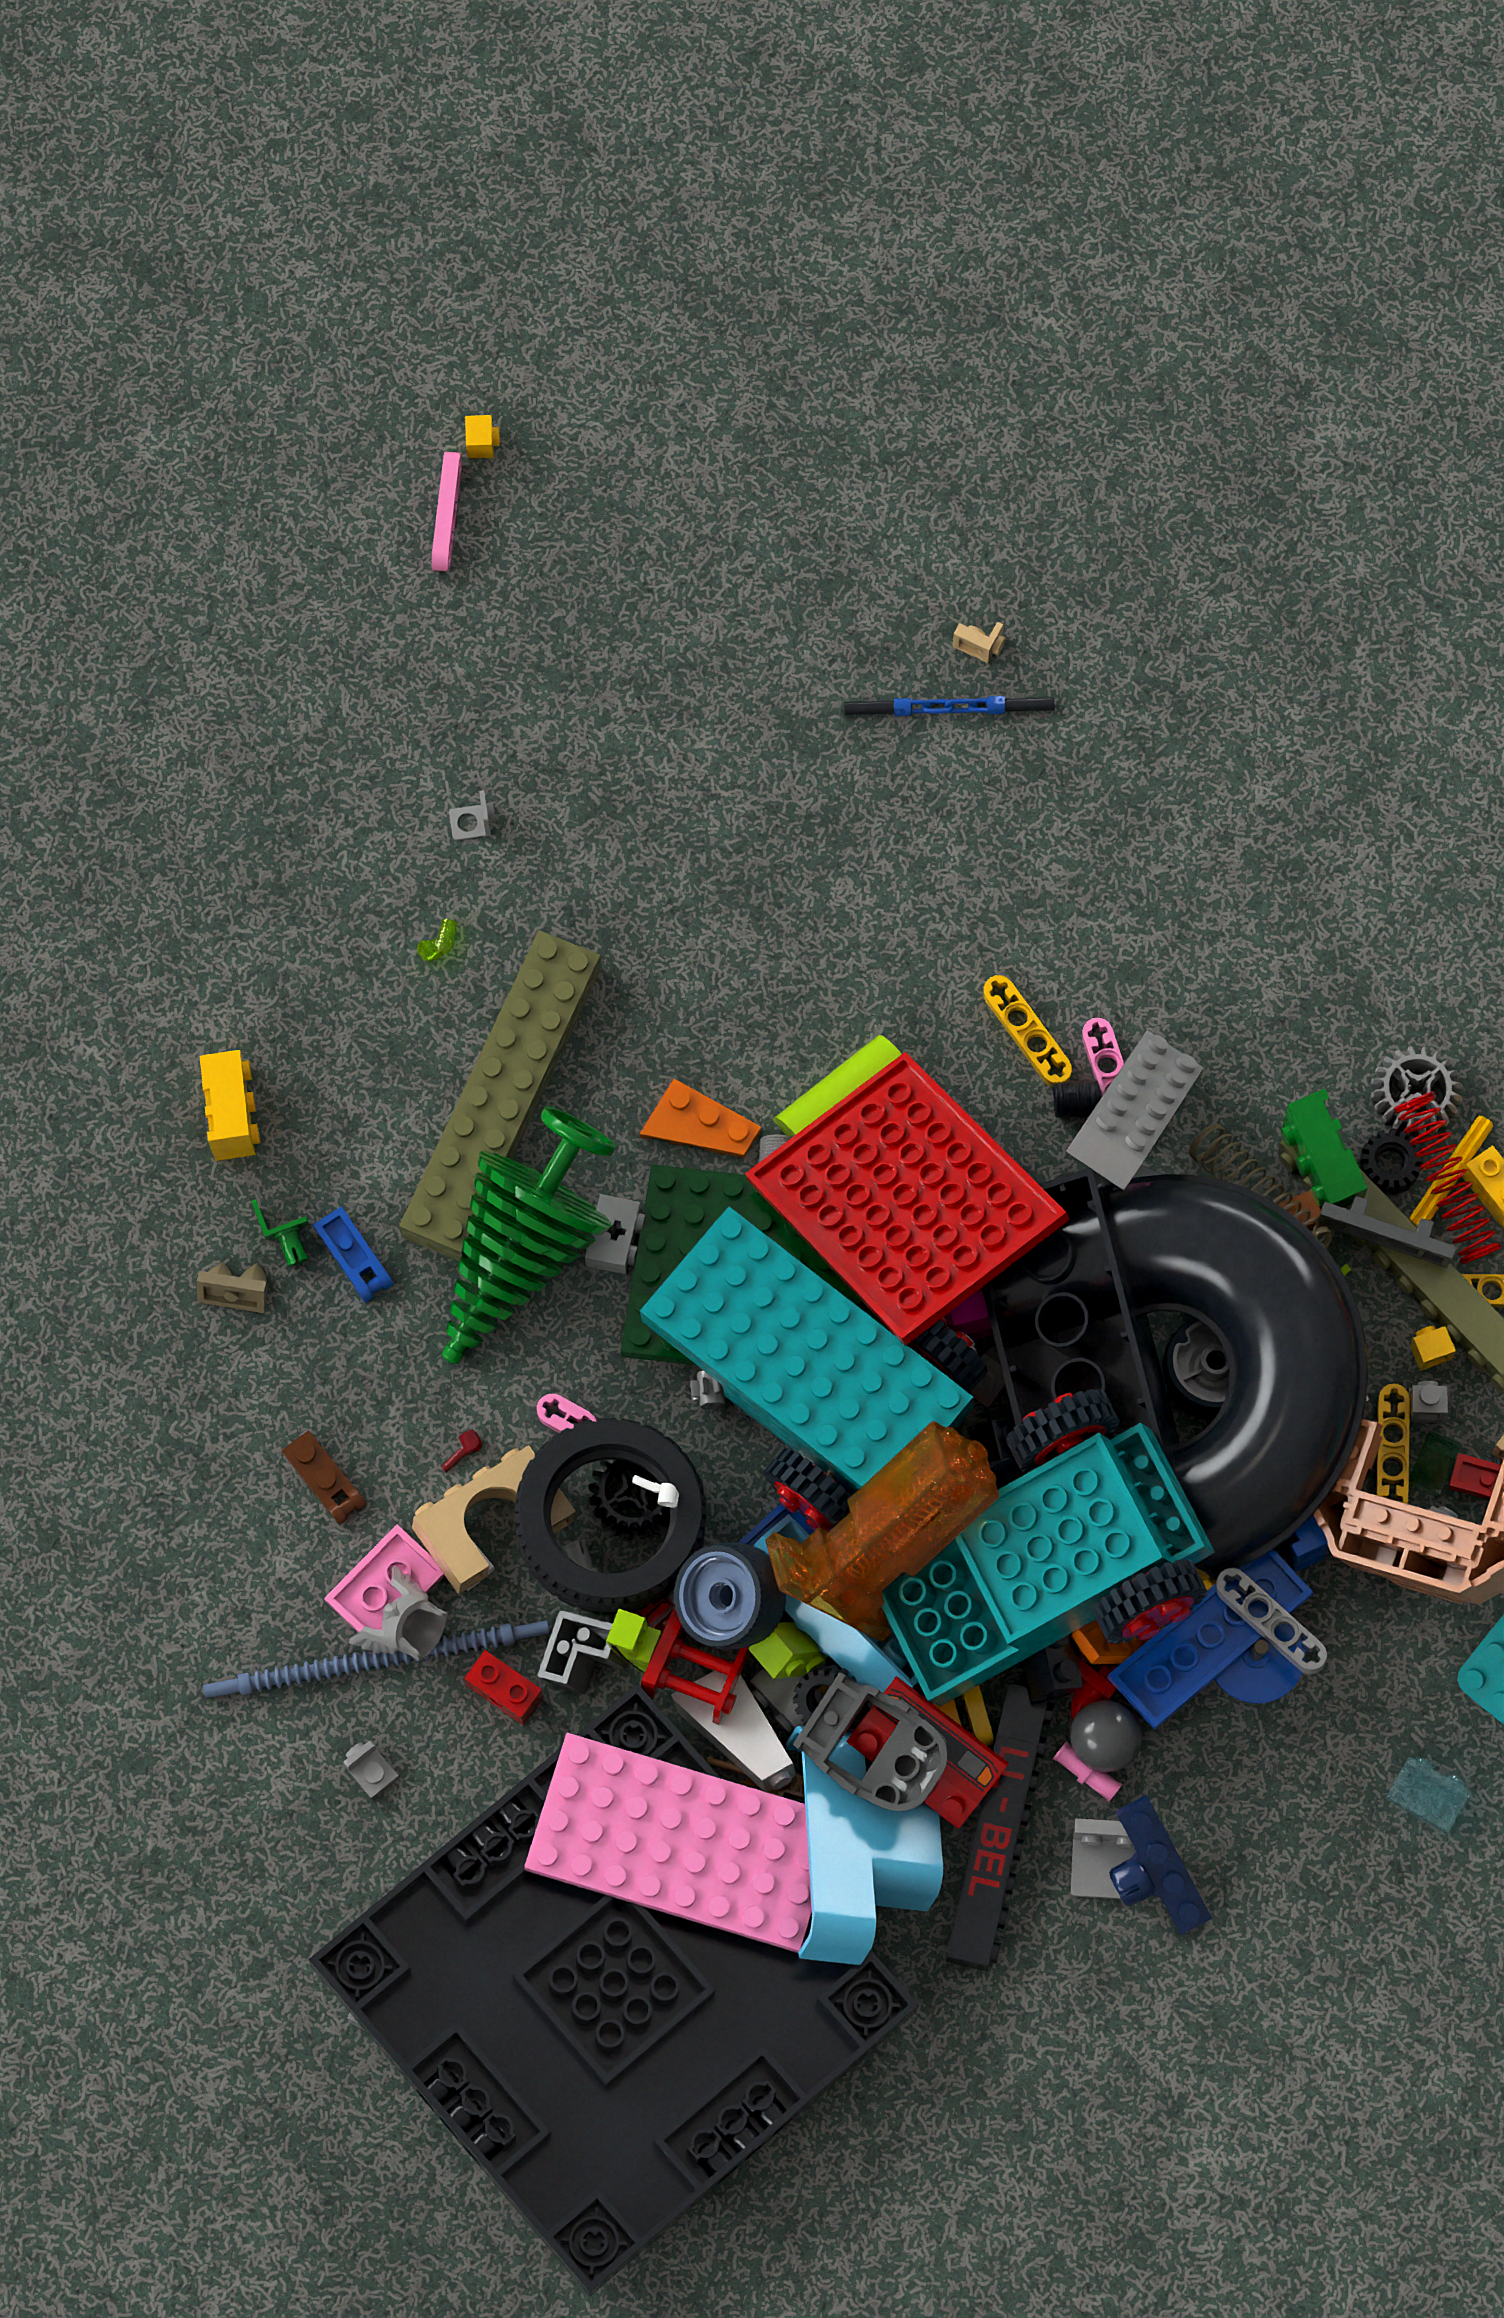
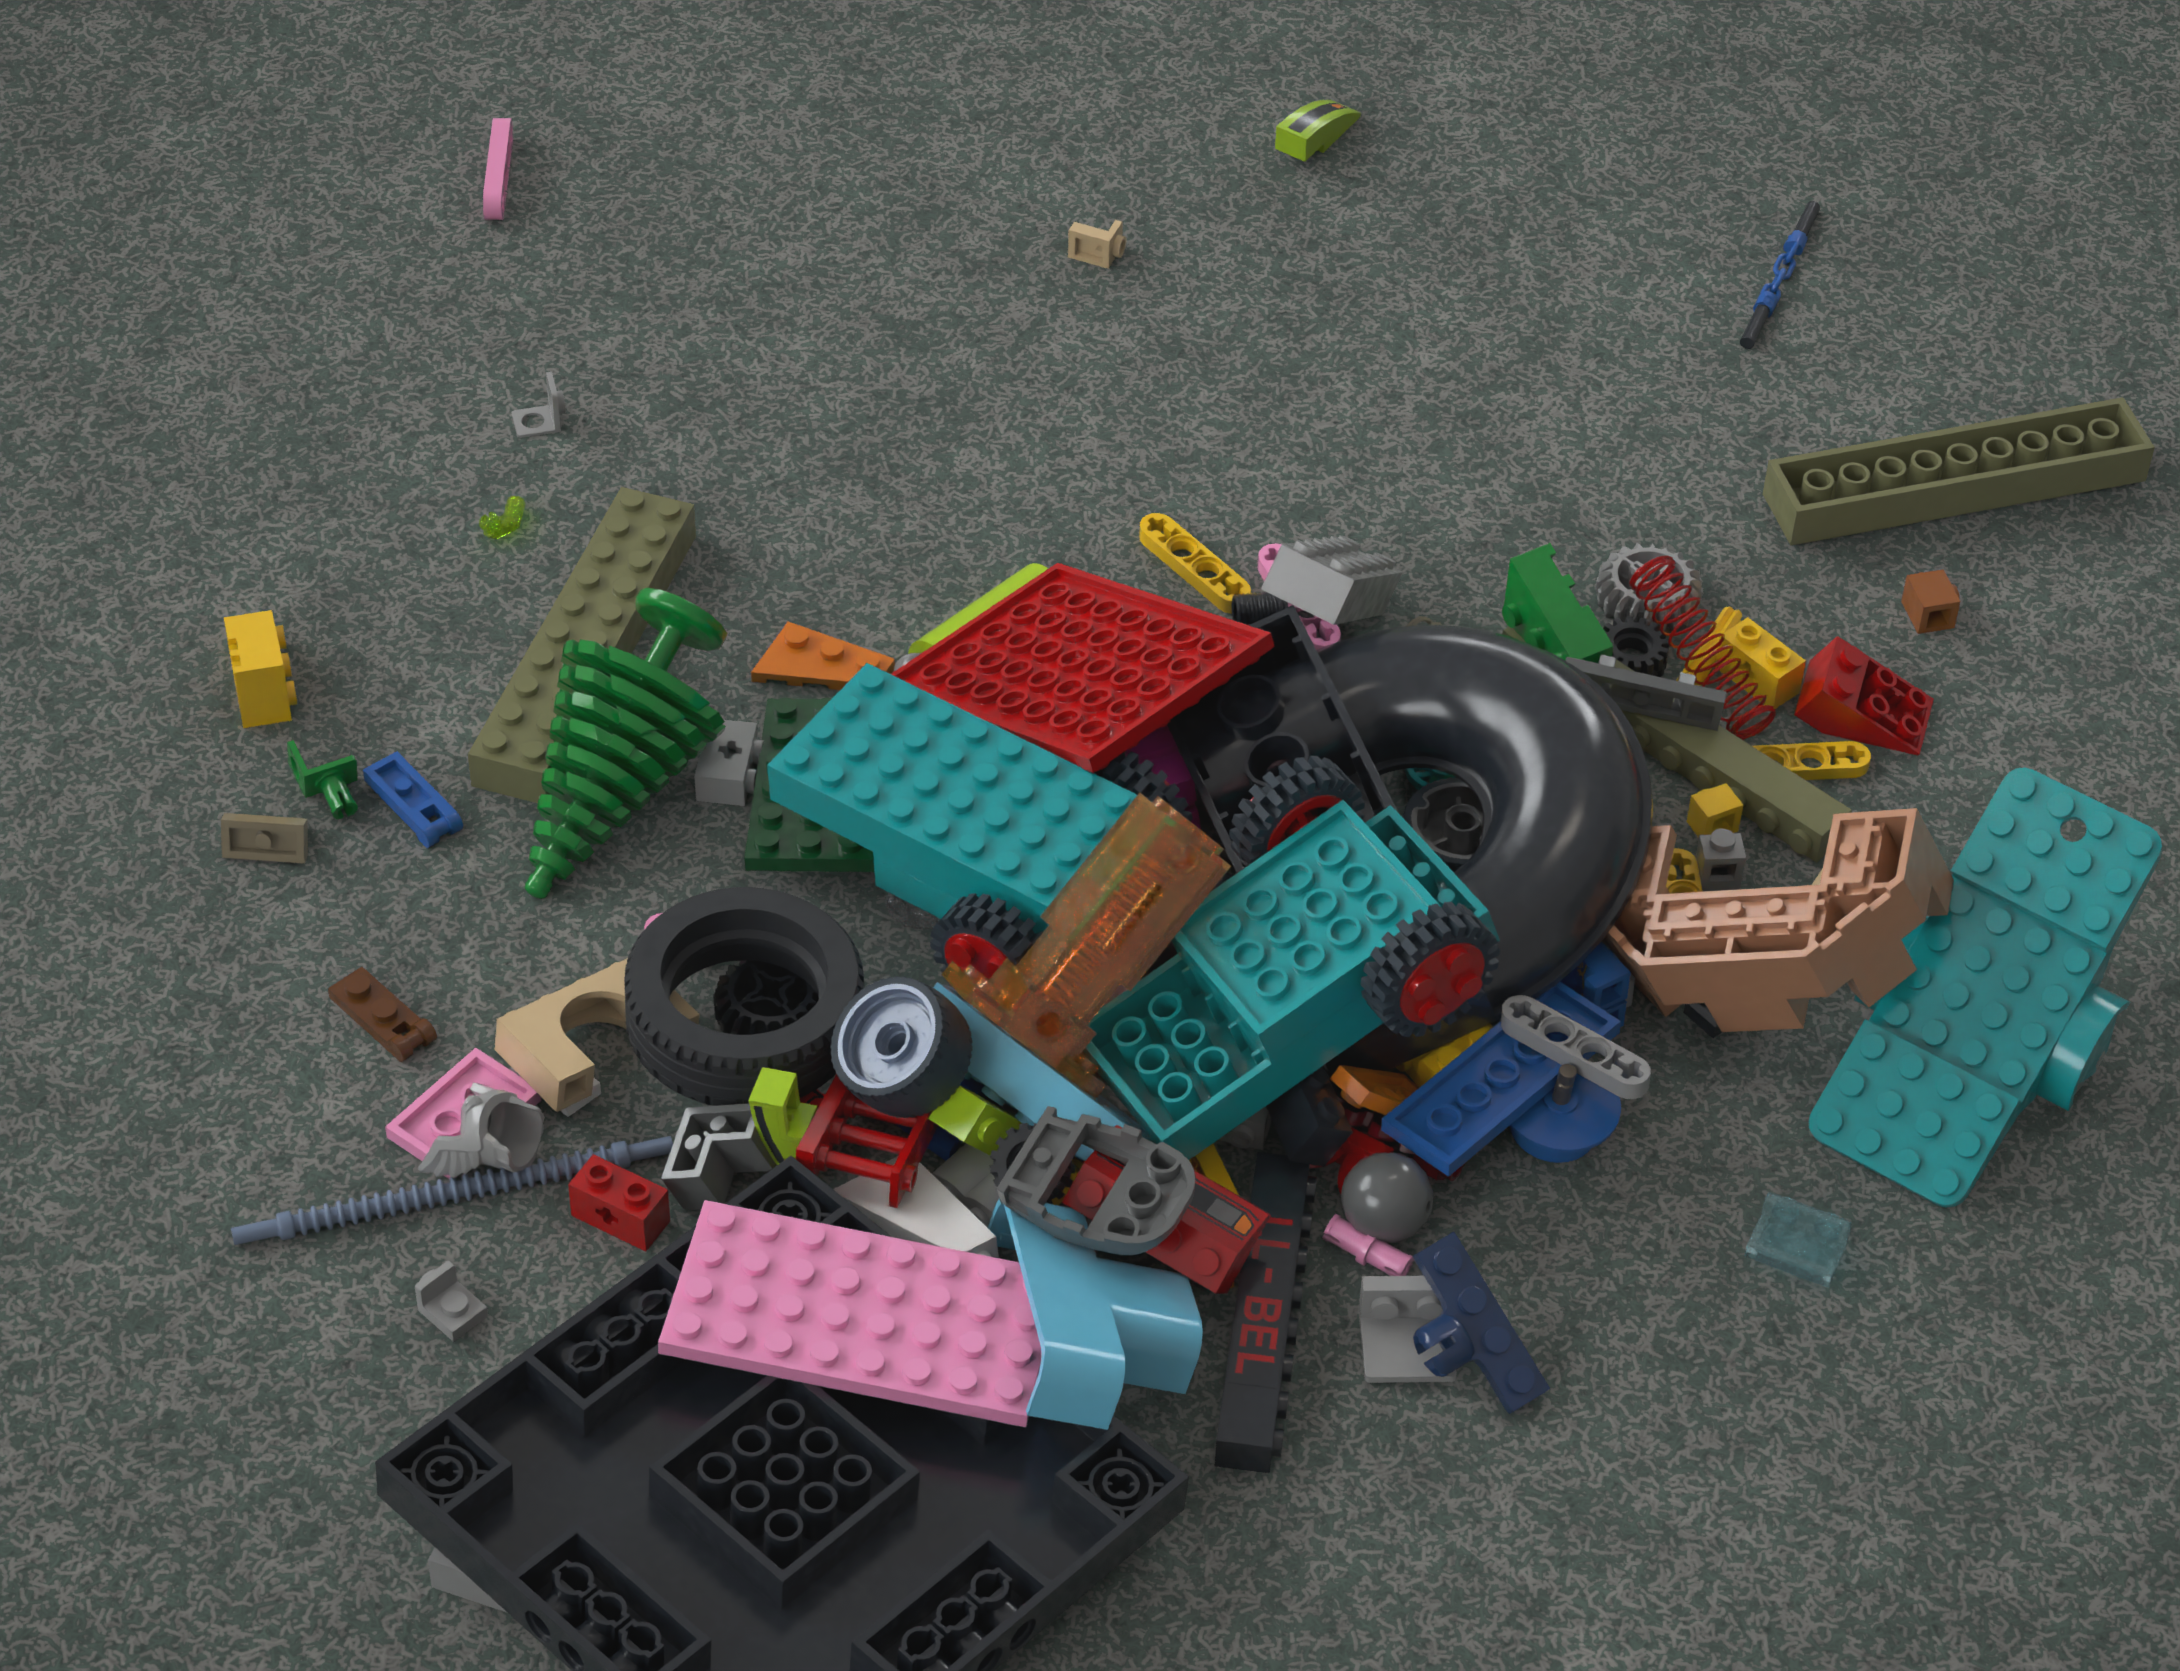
camera: 10 degrees left, 25 degrees down
dark red hand [441,1429,482,1473] -> none
yellow plate [465,415,500,459] -> none
white hand [632,1475,679,1508] -> none
light grey gear [690,1370,727,1409] -> none
piece [844,696,1055,716] -> none
none -> lime slope [1275,100,1361,162]

